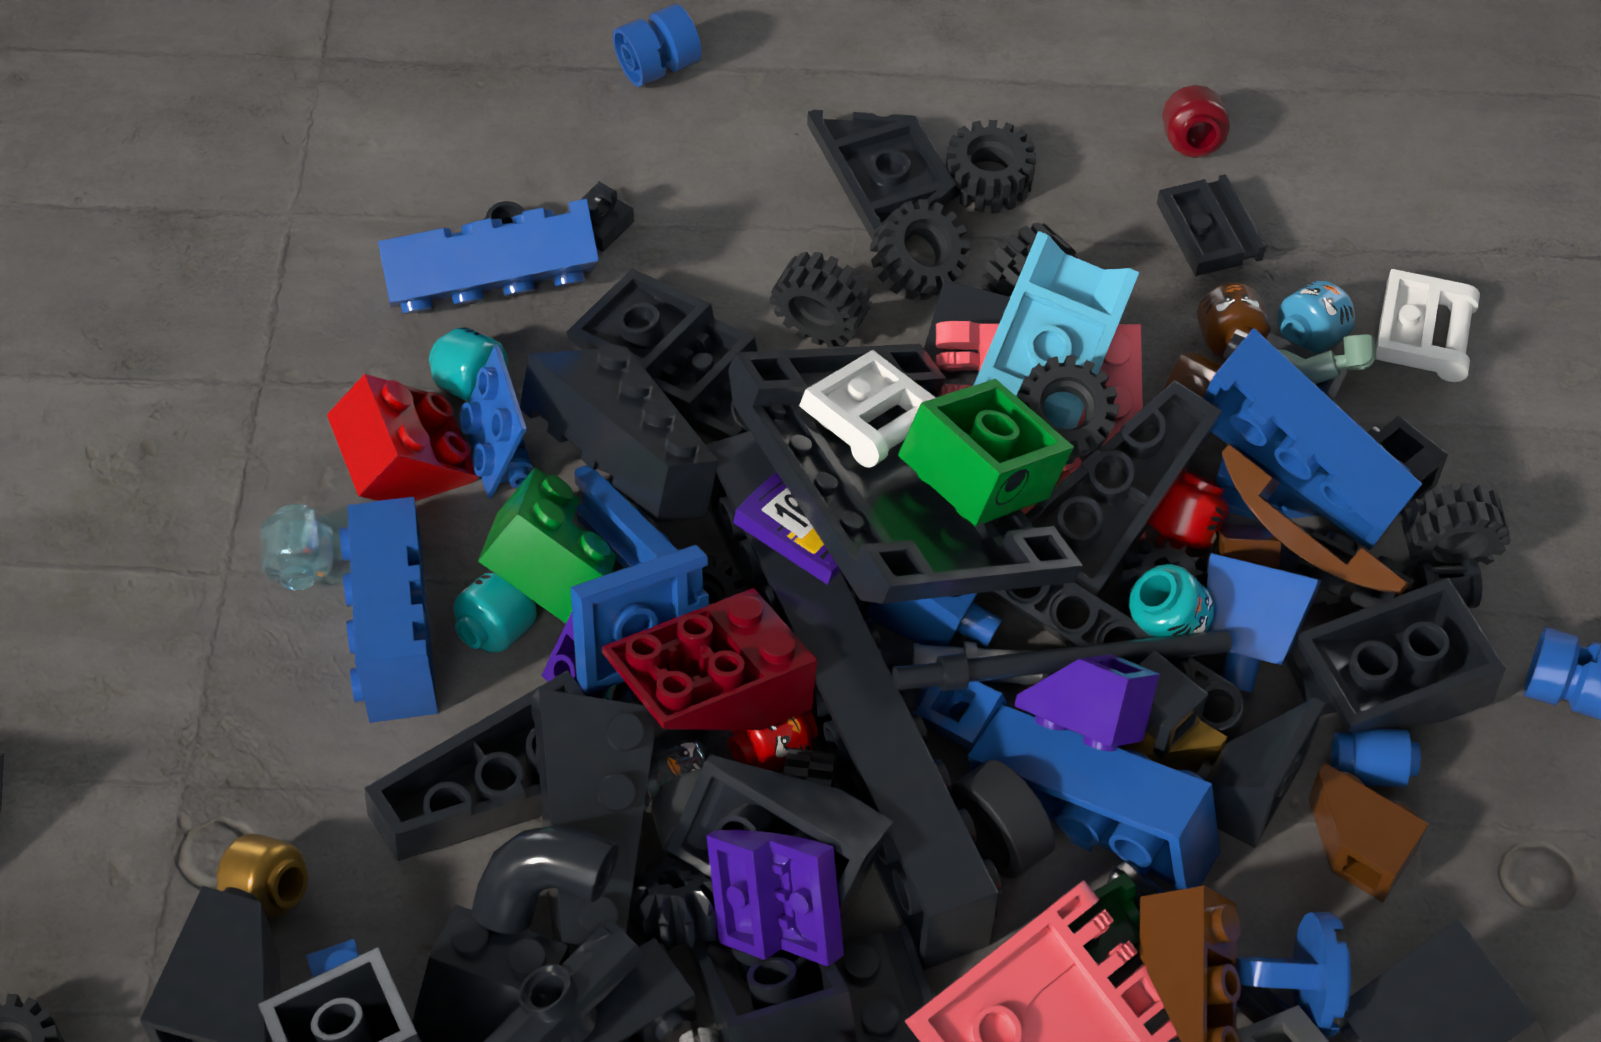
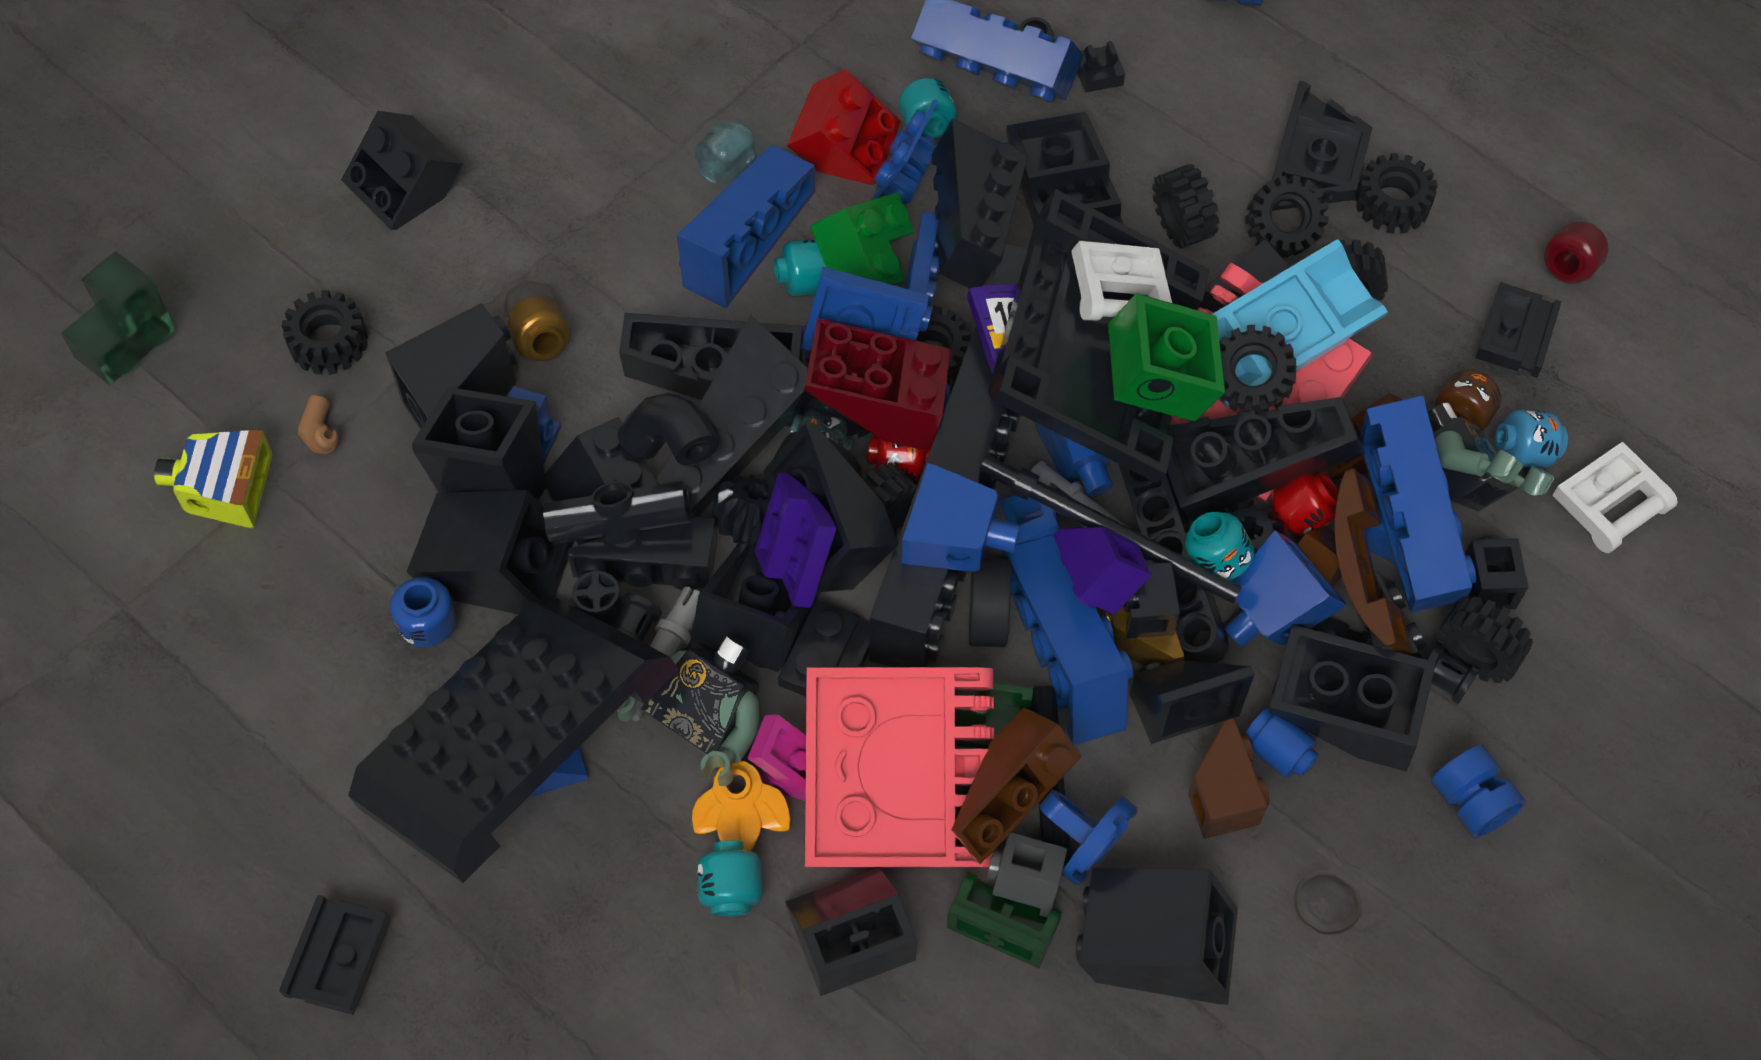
camera: 40 degrees right, 5 degrees up
none -> blue torso [901,463,1021,572]

